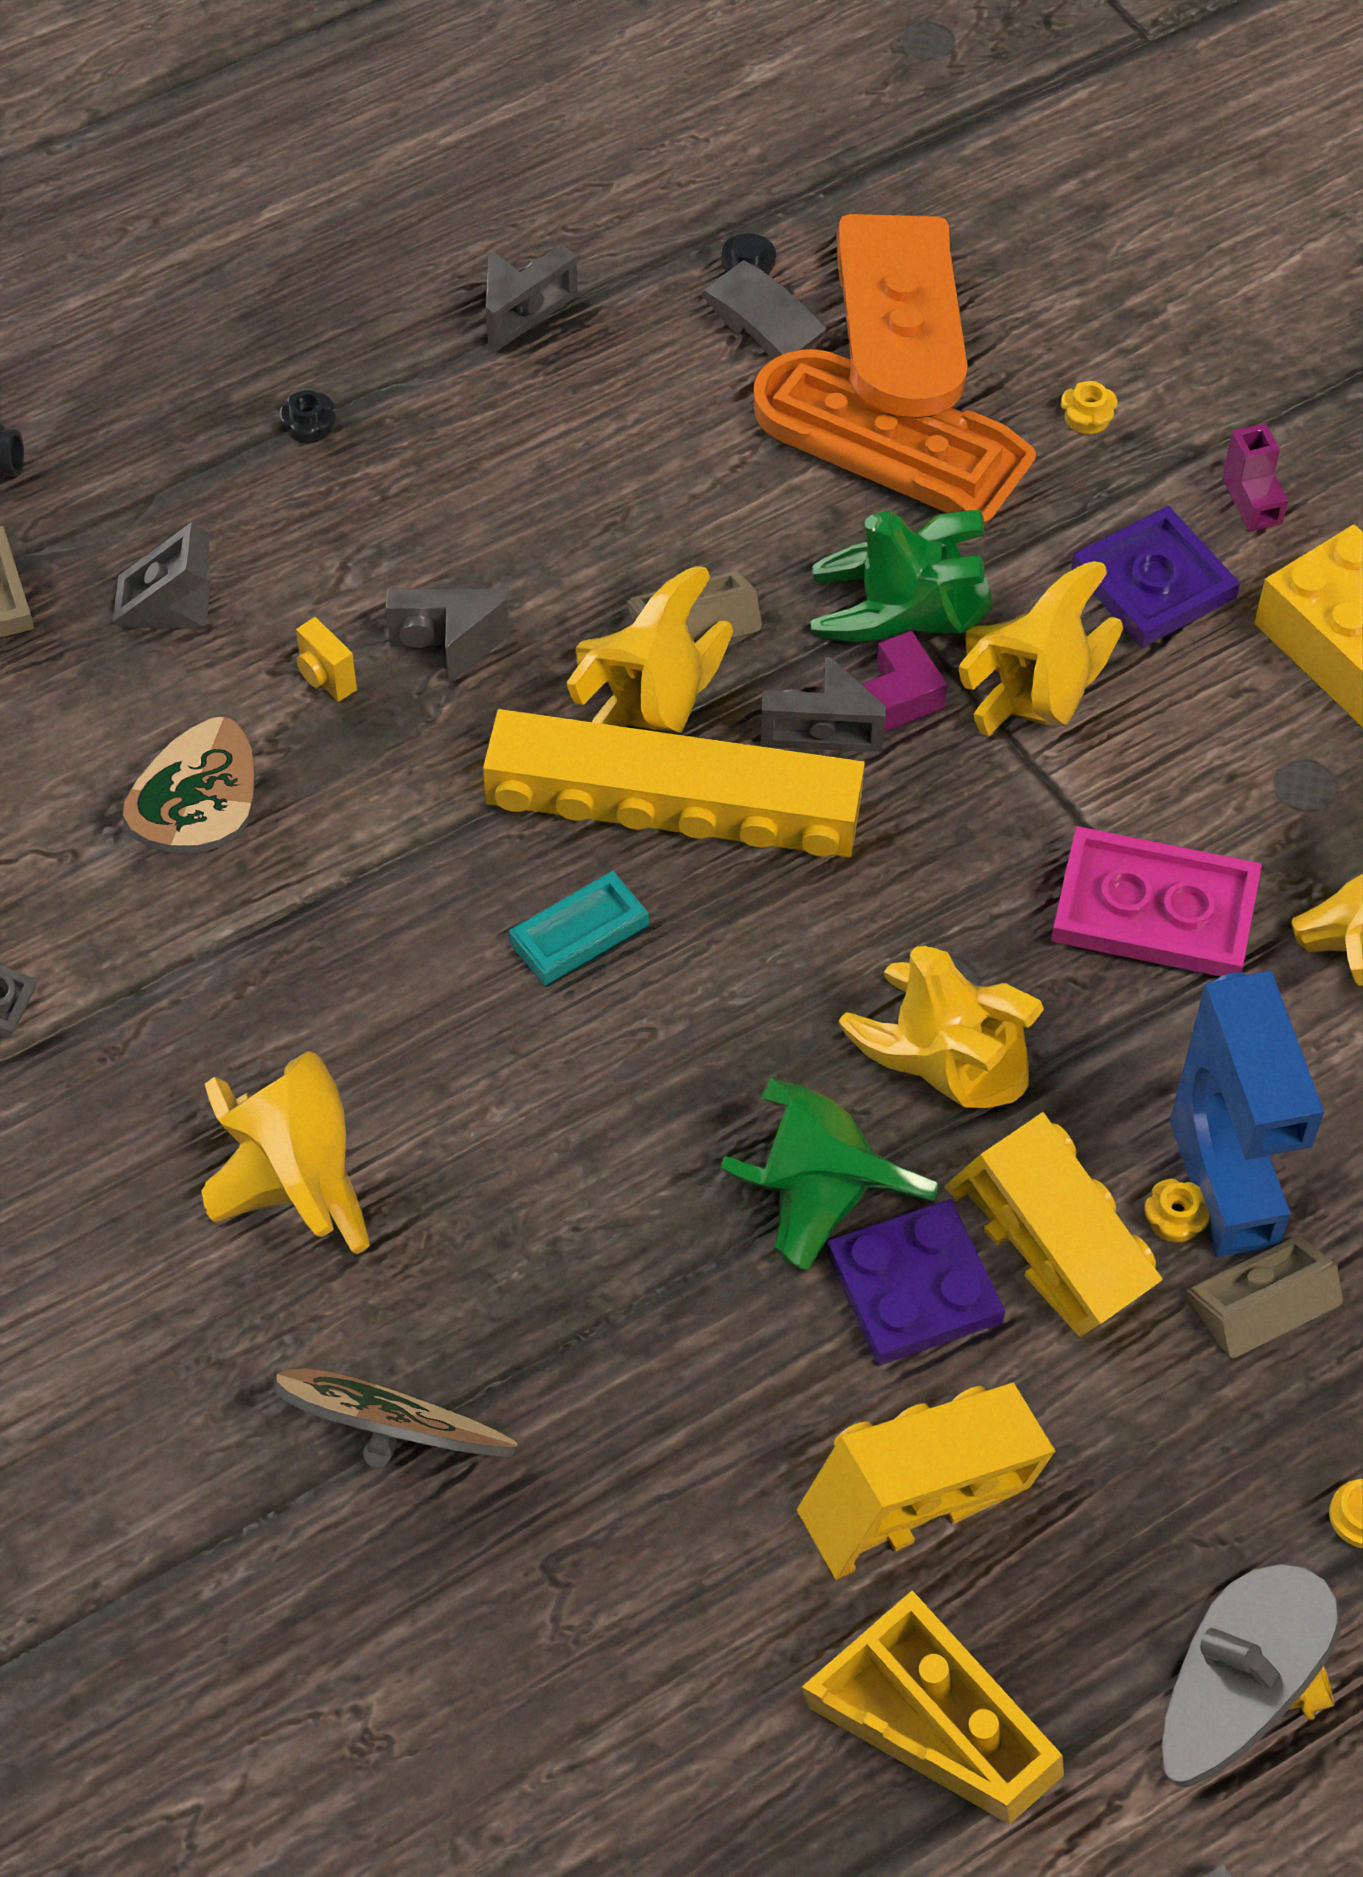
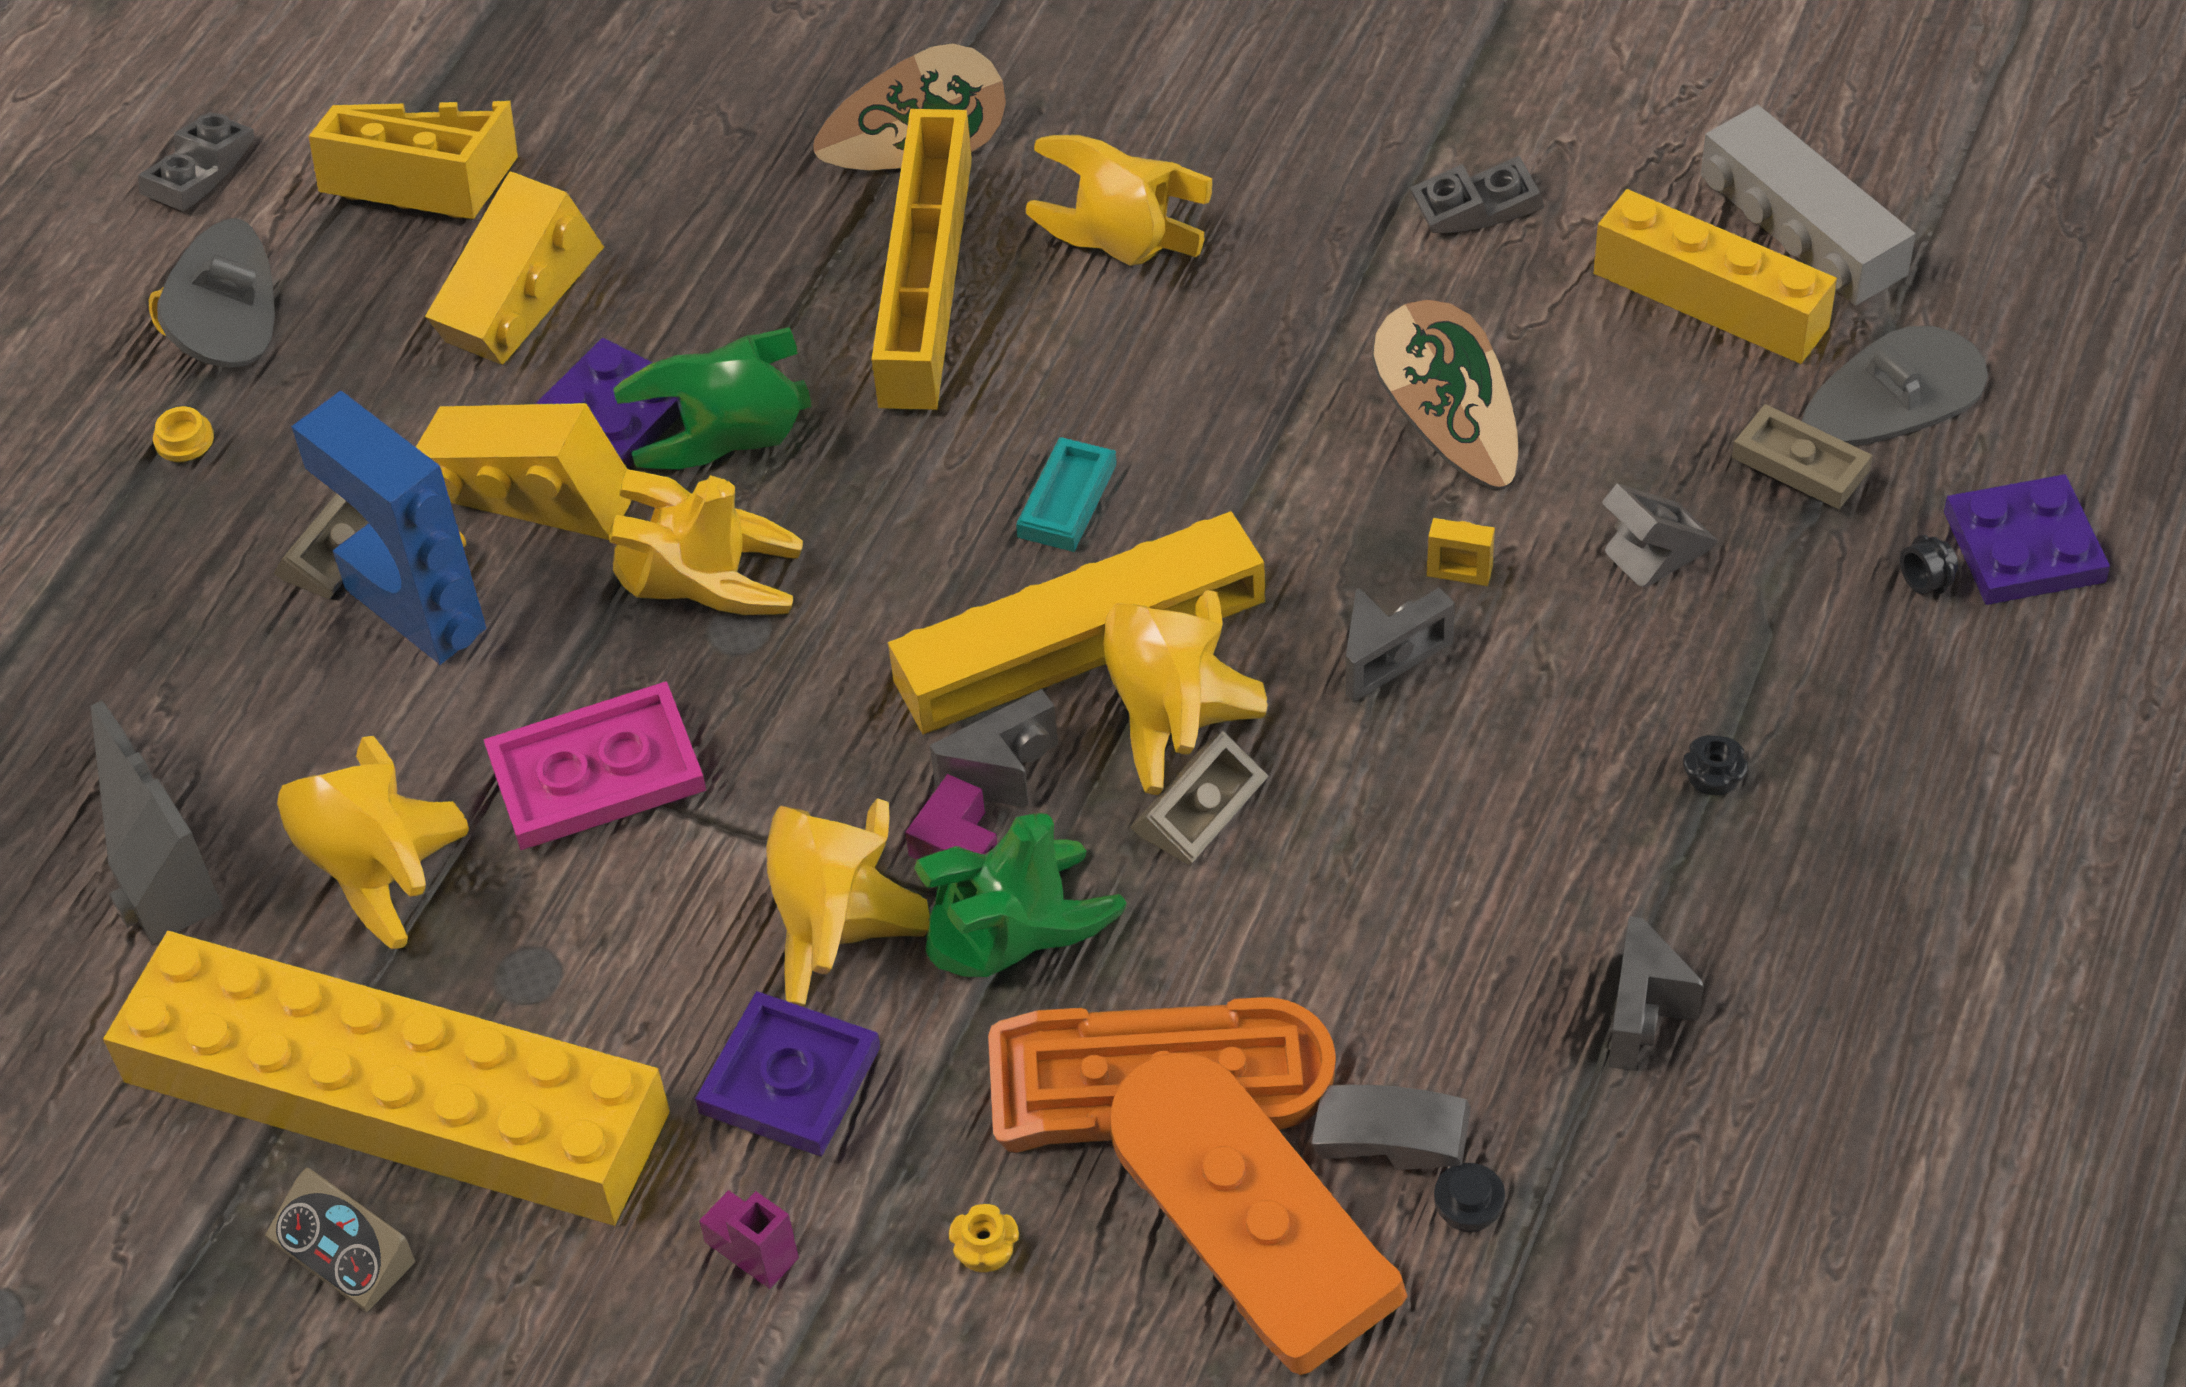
camera: 150 degrees right, 5 degrees down
none -> yellow brick [871,109,972,410]

